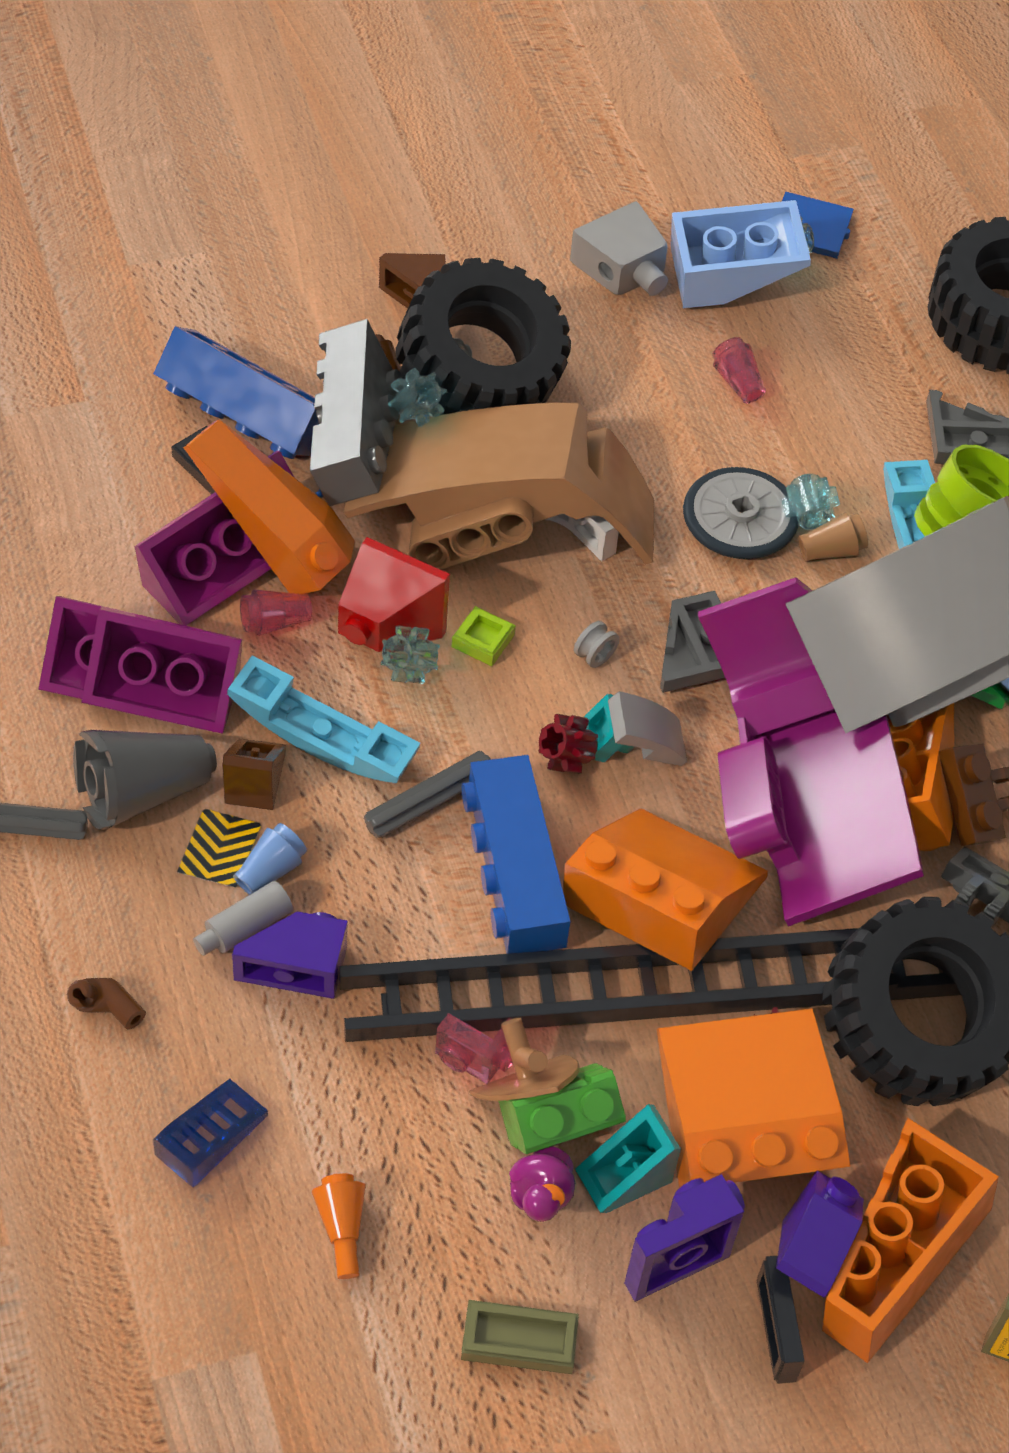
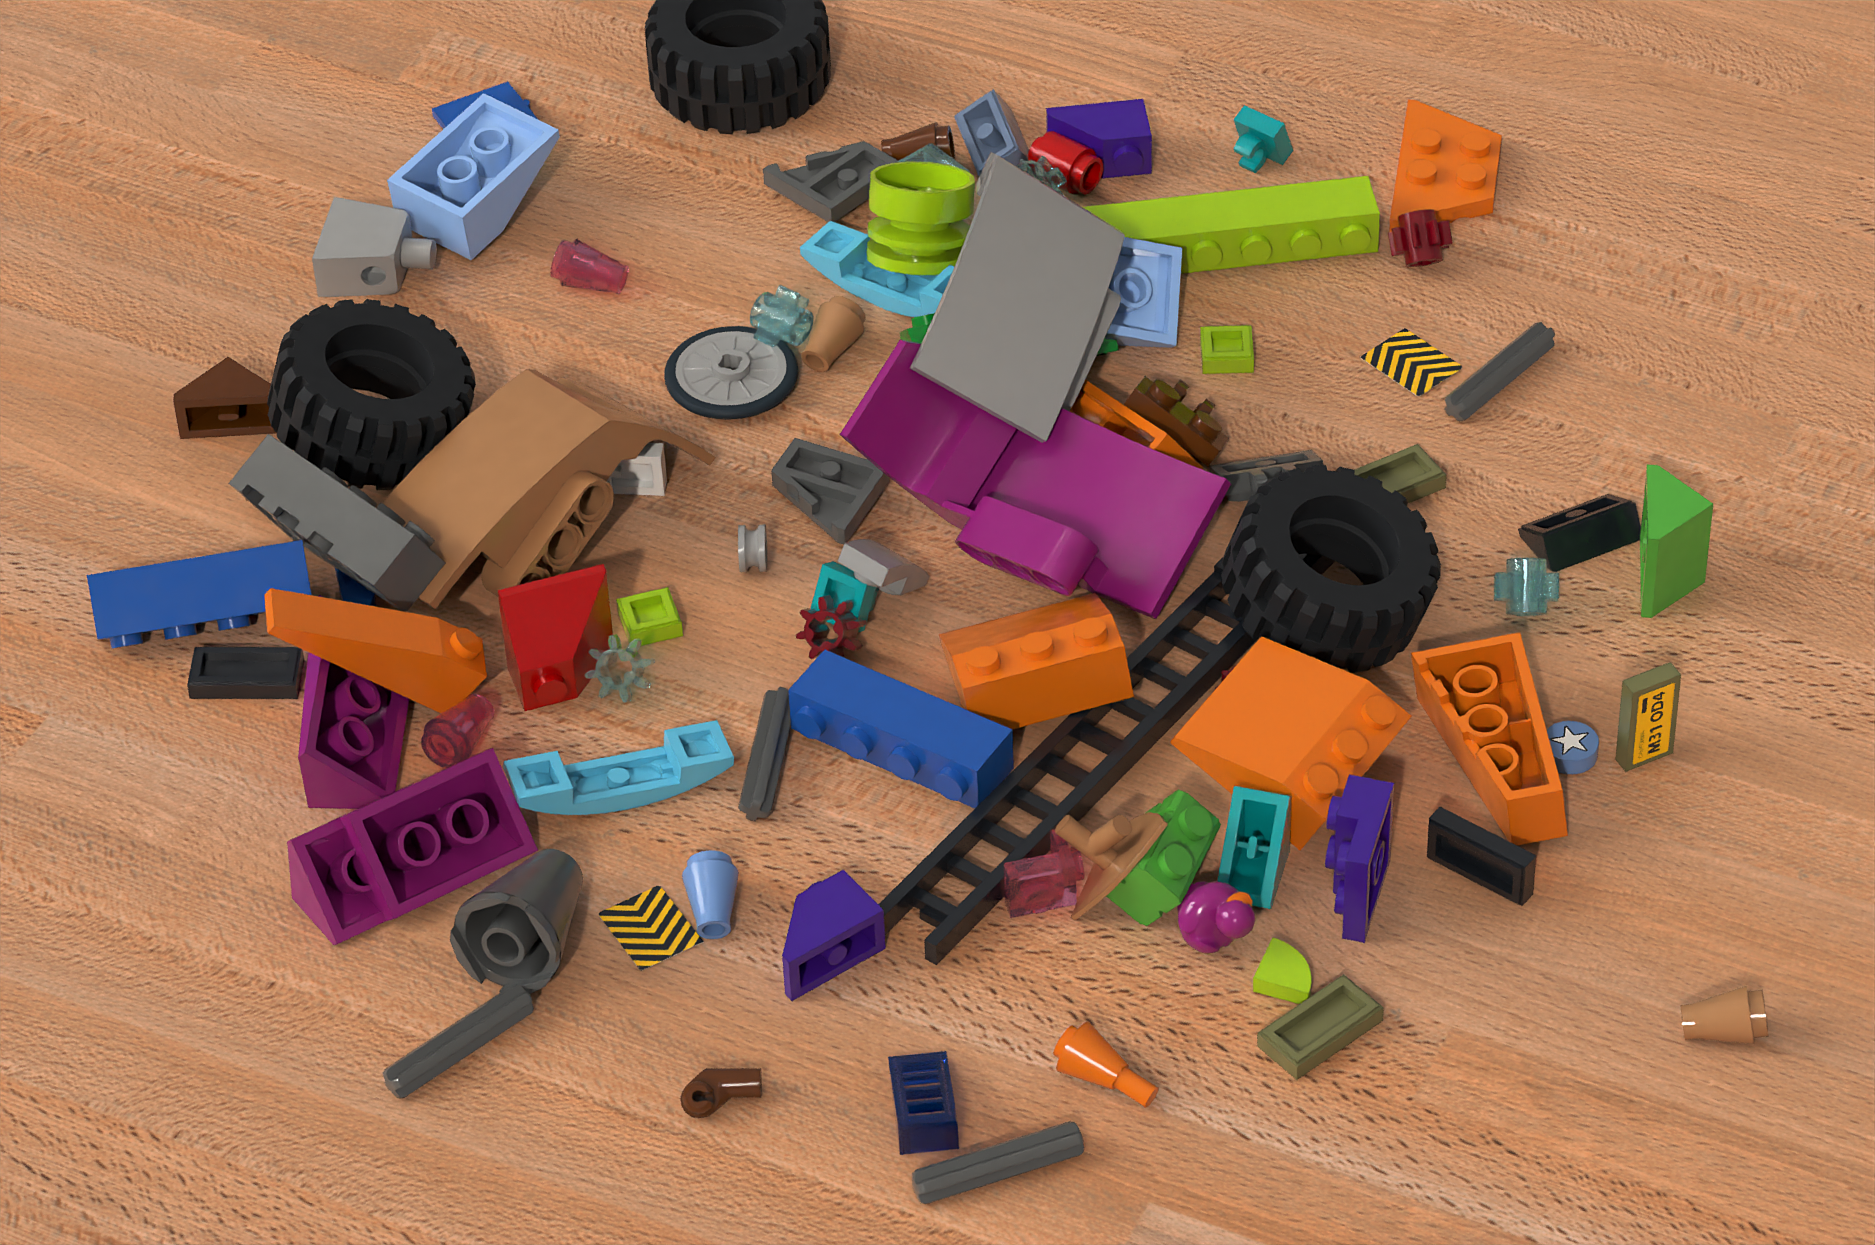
camera: 40 degrees left, 10 degrees down
light grey cylinder [193,881,293,956] -> none
reddish brown slope [222,738,286,810] -> none
clear light blue gear [388,368,447,427] -> none
dark purple slope [776,1170,864,1298] -> none
none -> dark grey axle [912,1121,1084,1204]
none -> lime tile [1253,937,1311,1004]
none -> medium blue tile [1547,721,1599,774]

